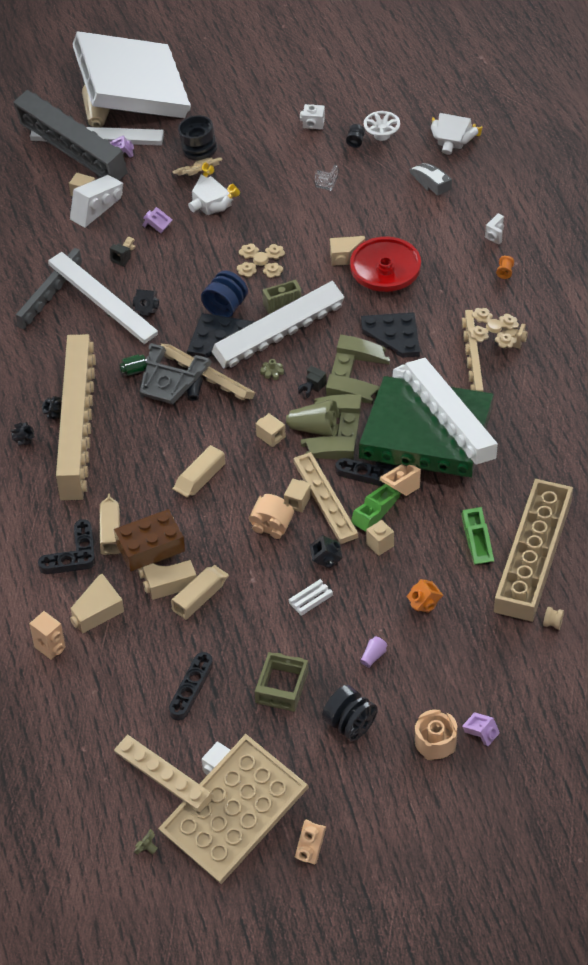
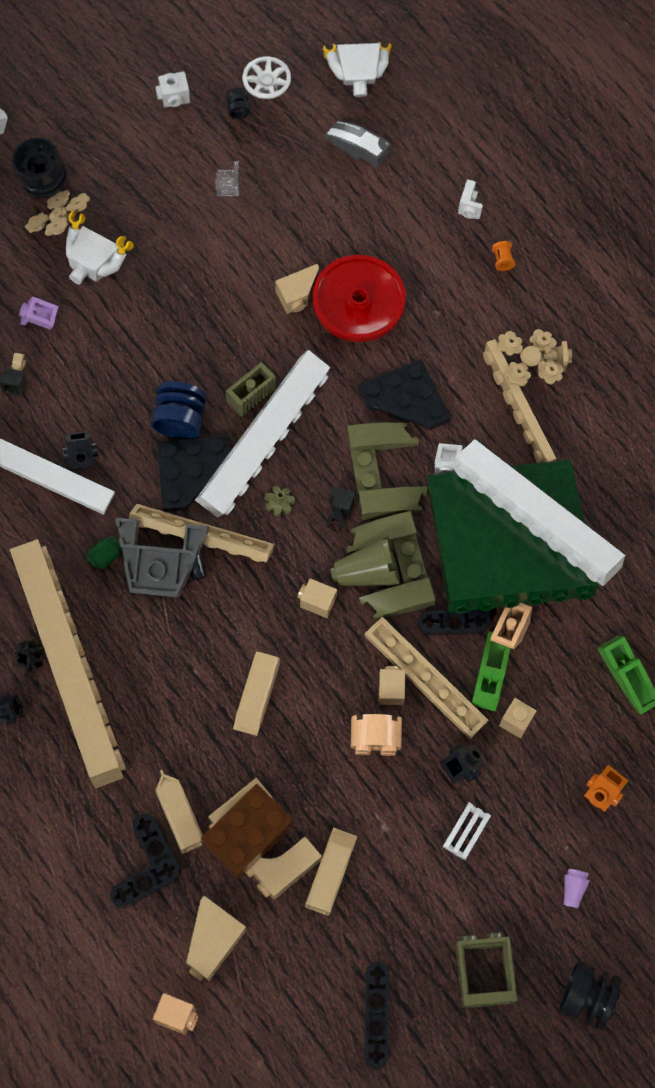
camera: 25 degrees left, 20 degrees up
tan plant [237,244,285,278] -> none

